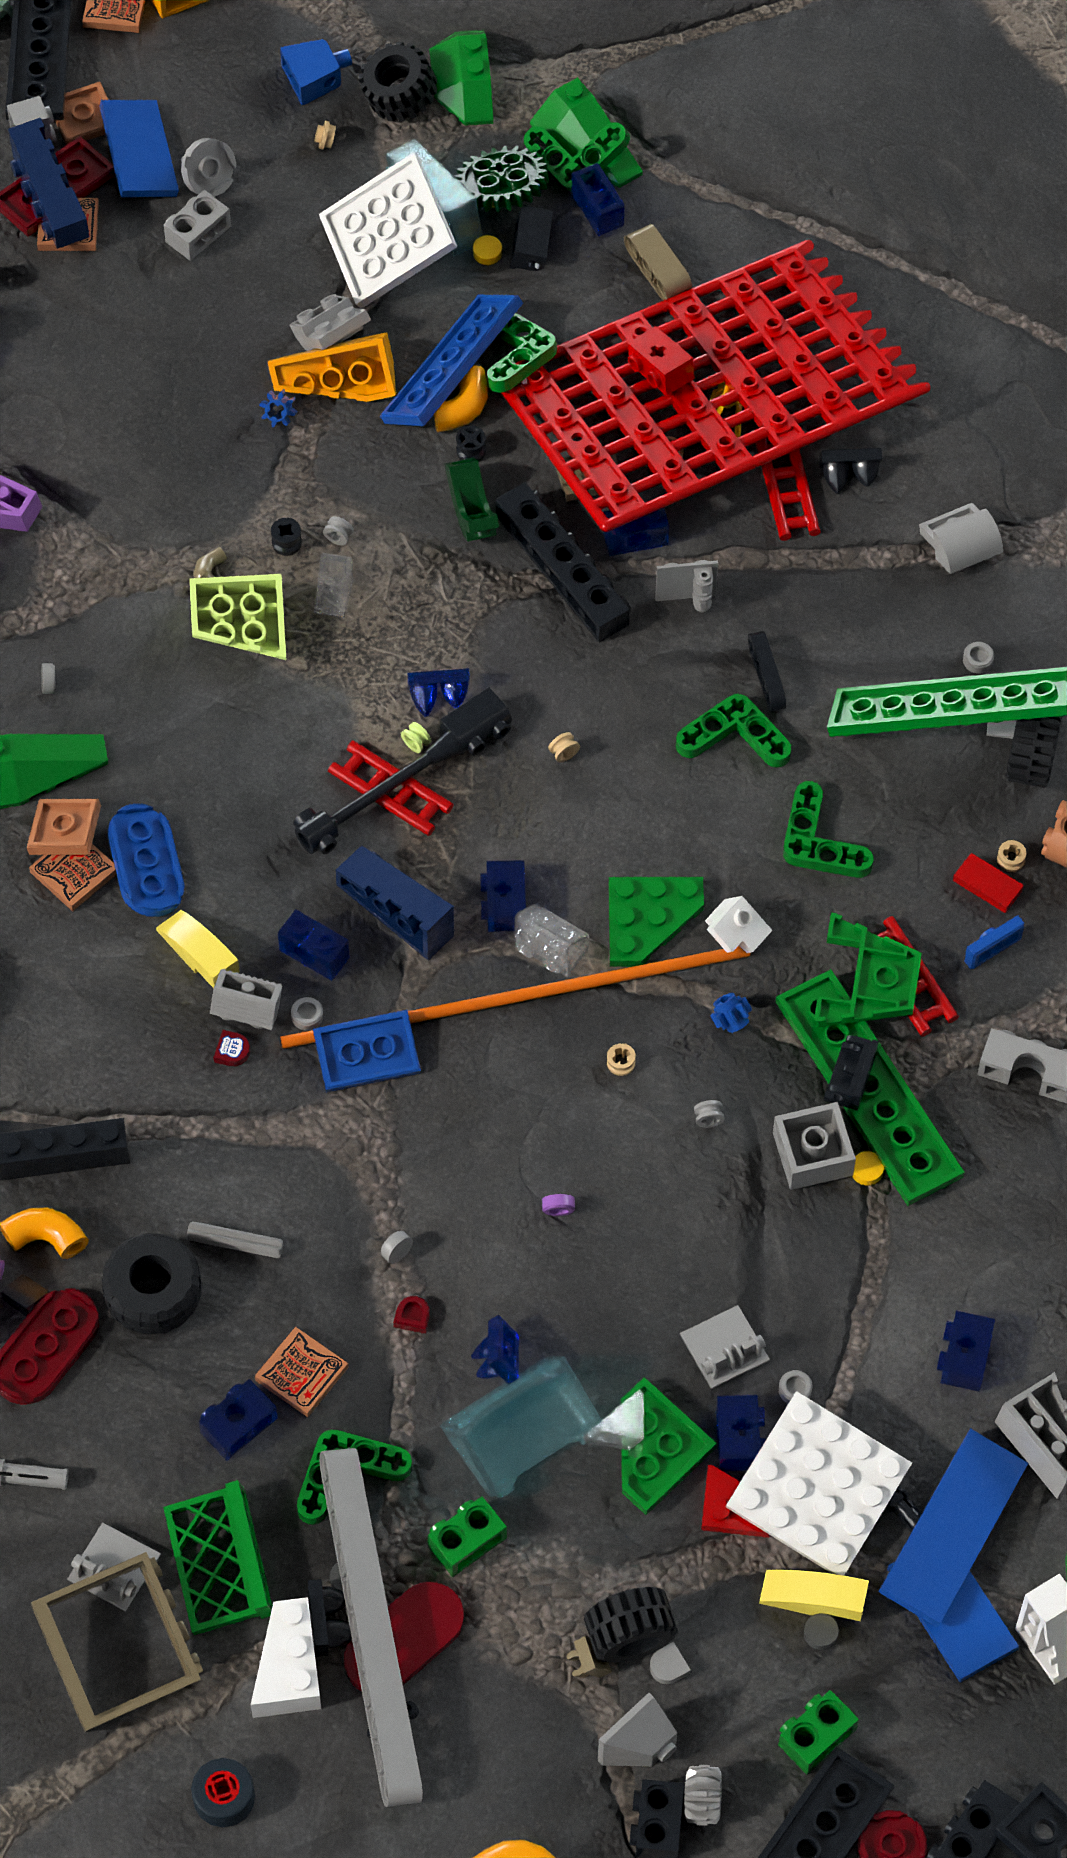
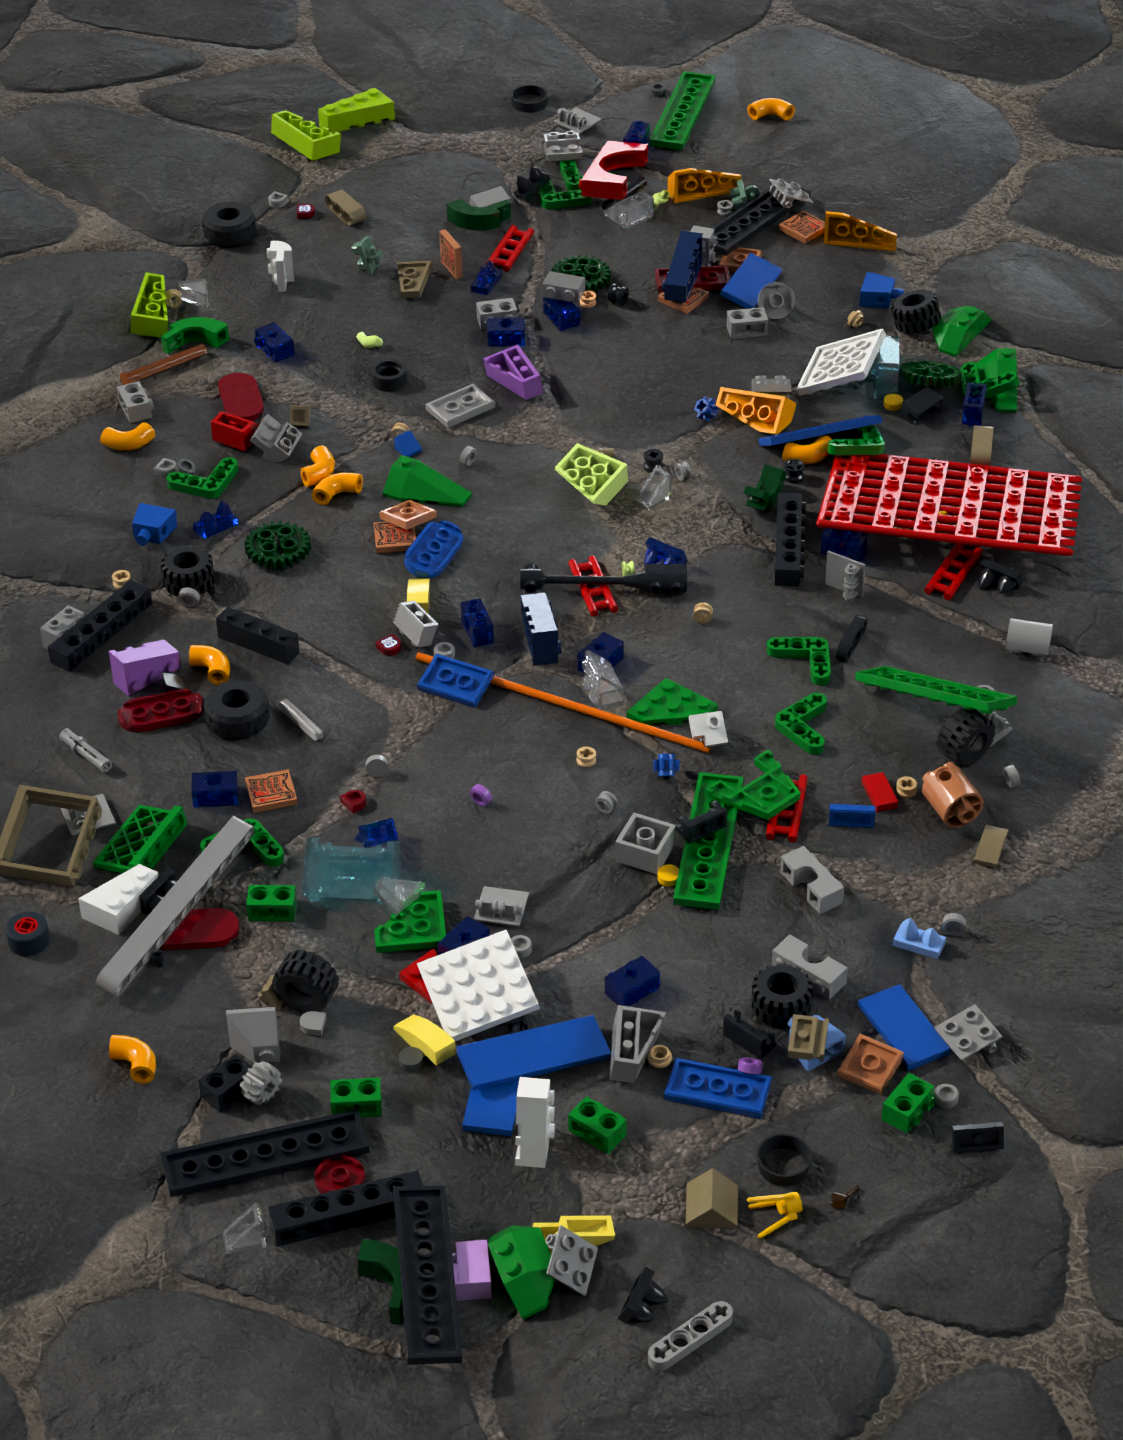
camera: 40 degrees right, 20 degrees down
red brick [628,326,695,396] -> none

